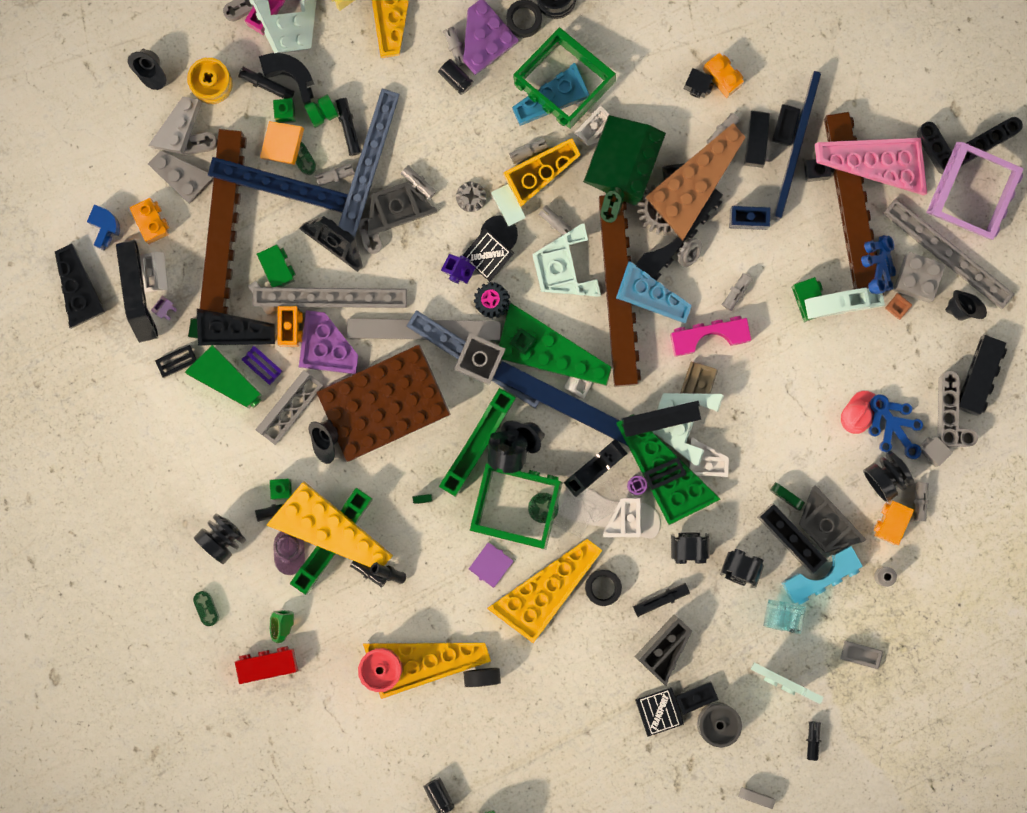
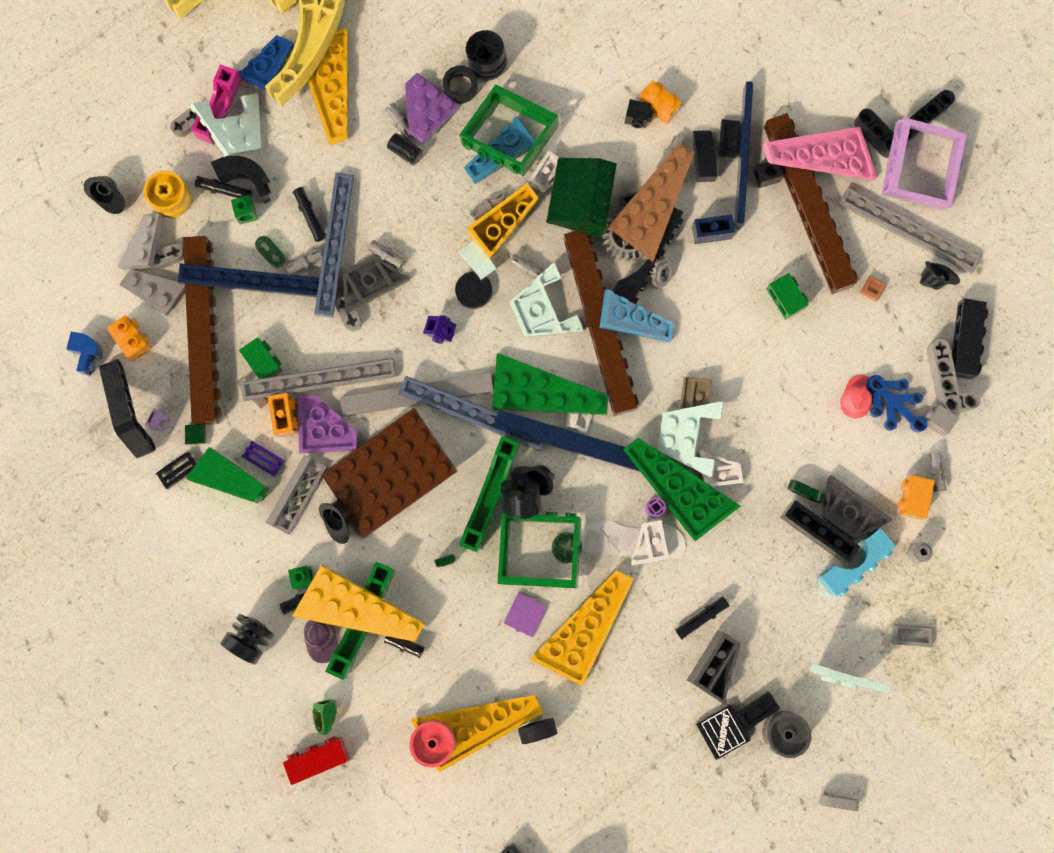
camera: 10 degrees left, 5 degrees down
black wing [55,243,106,329] -> none
white slope [140,252,168,293] -> none
clear green beam [193,591,219,626] -> none
black wing [197,308,275,346] -> none
light orange tile [260,121,305,165] -> none
black wing [299,216,363,272] -> none
green wheel [304,94,338,128] -> none
black pin [370,563,406,584] -> none
light grey brick [454,333,505,385] -> none
light grey gear [456,181,486,212] -> none
black tile [462,228,515,282] -> none
black wheel [474,282,511,319] -> none
dark green tile [510,328,537,355] -> none
black arch [564,439,628,497] -> none
black tyre [585,569,622,606] -> none
dark green beam [600,187,624,223] -> none
black fence [621,400,701,437] -> none
black tile [643,457,687,490] -> none
dark pink arch [670,316,751,357] -> none
black brick [671,532,710,564] -> none
black brick [720,549,764,588] -> none
light grey pin [721,273,753,311] -> none
clear light blue brick [763,599,806,634] -> none
light aqua slope [805,288,885,319] -> none
black axle [806,721,822,761] -> none
blue plant [861,235,896,295] -> none
black wheel [863,451,914,503] -> none
light grey brick [893,252,946,303] -> none

